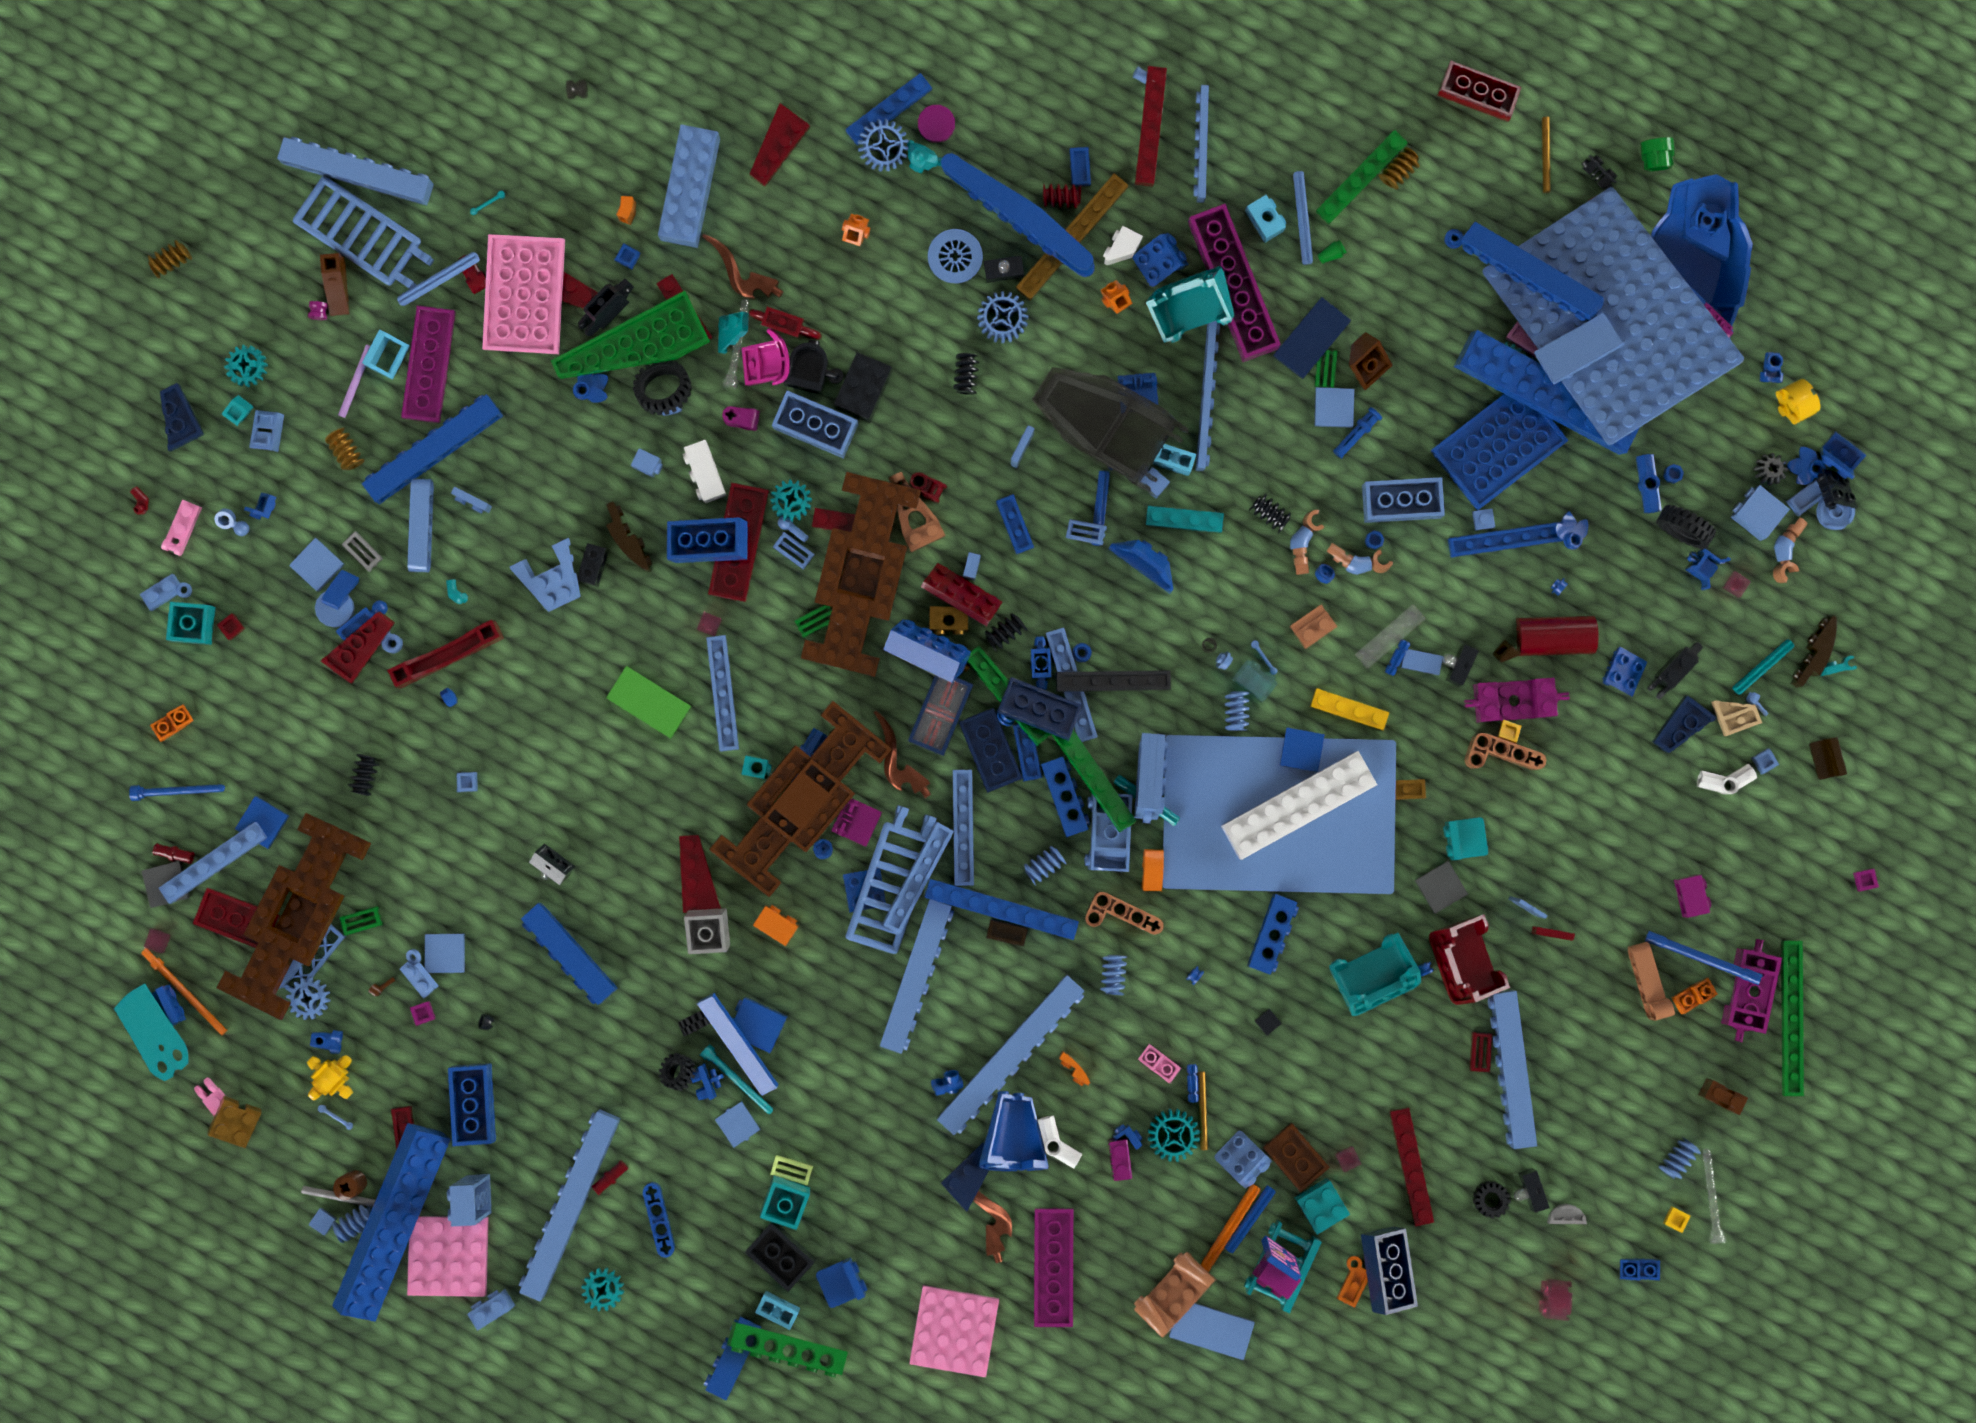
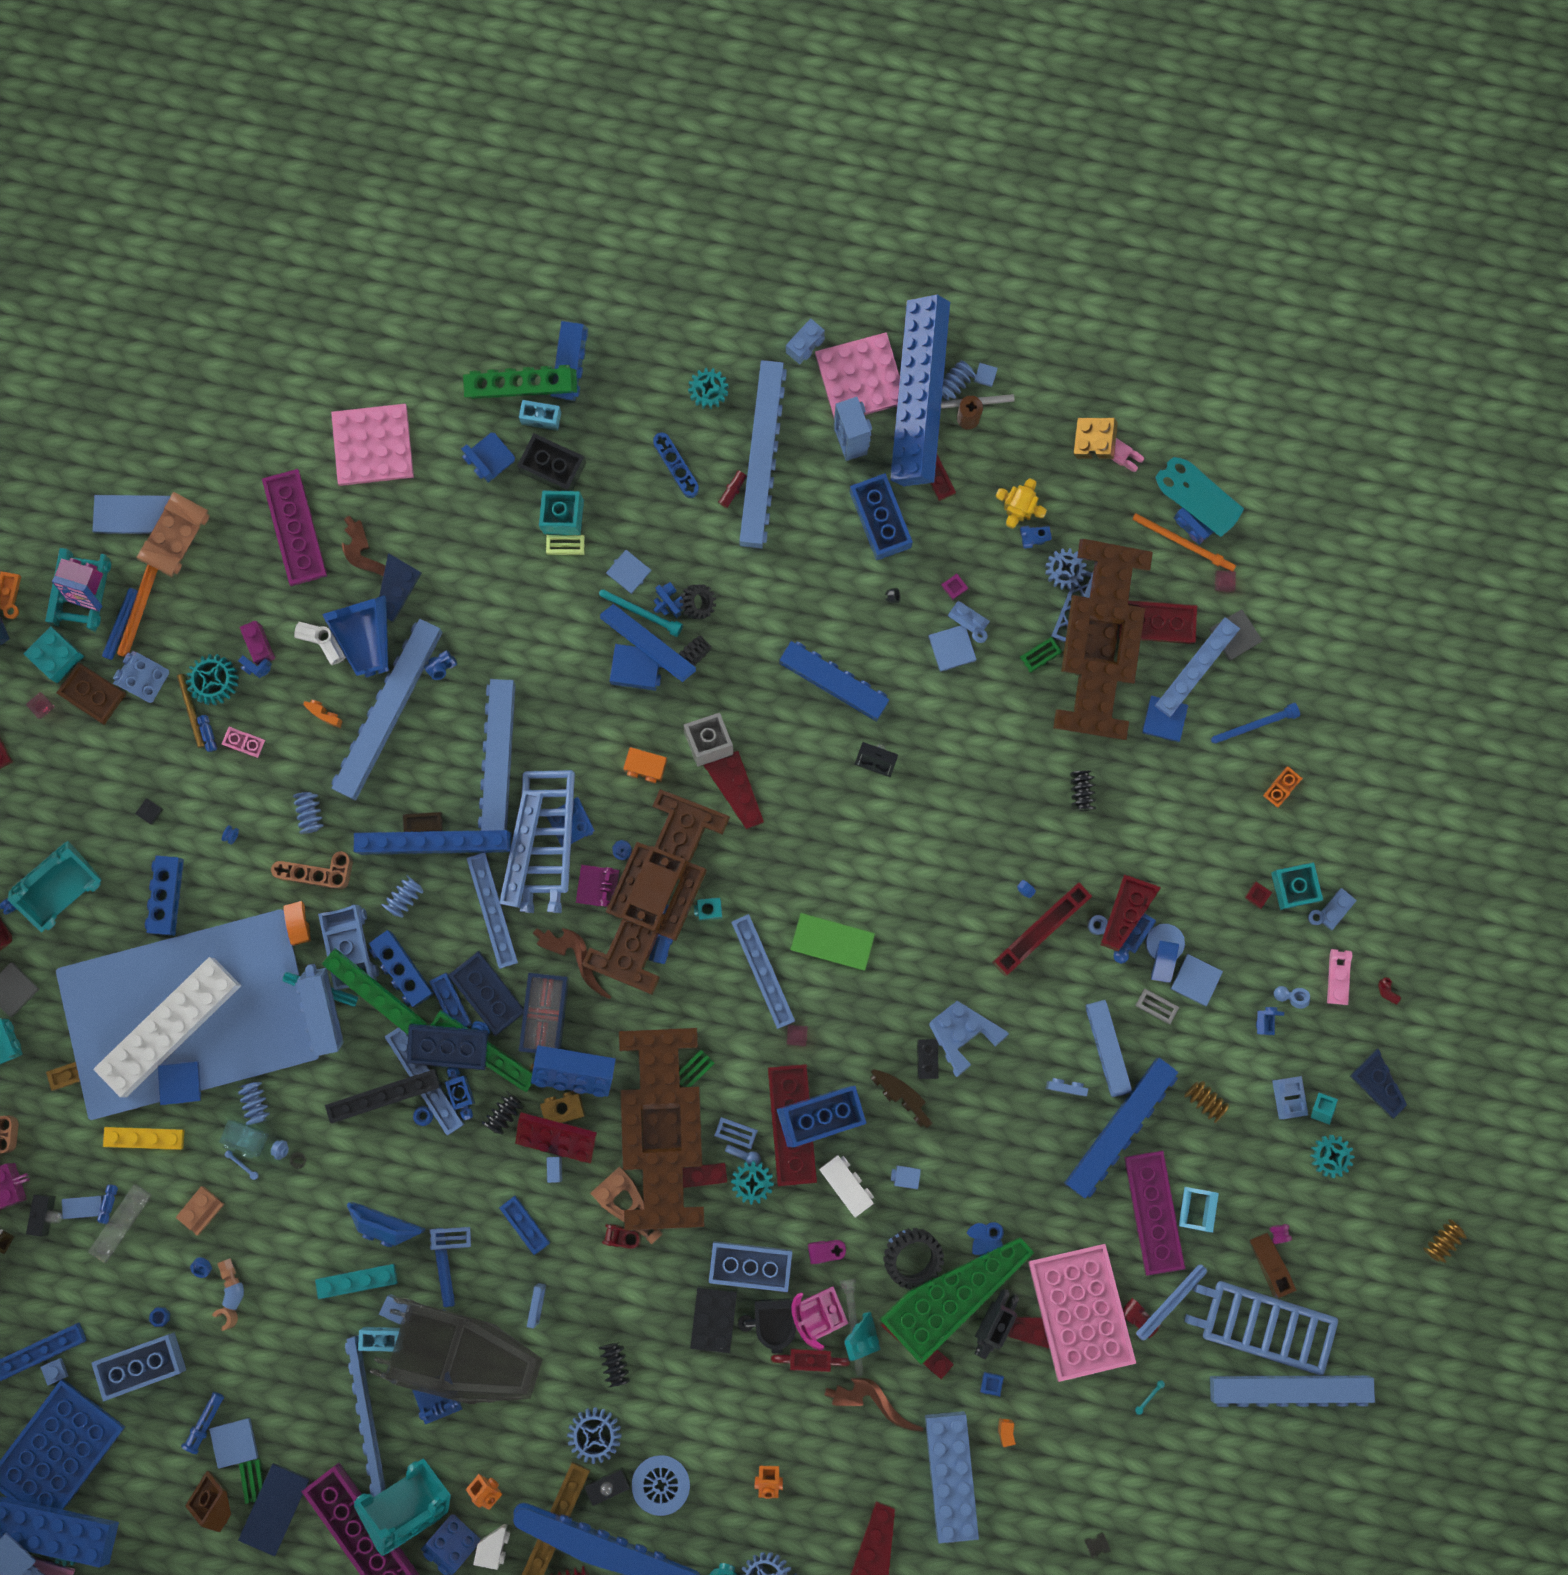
camera: 165 degrees right, 5 degrees down
dark red pin [153,843,195,864] -> none
medium blue hinge [318,1105,353,1130] -> none
lavender bar [338,345,370,418] -> none
reddish brown hand [368,977,396,997] -> none
teal arm [446,579,468,604] -> none
medium blue tile [457,772,478,792] -> none
black piece [1248,493,1291,534] -> none
nougat piece [1327,543,1393,575] -> none

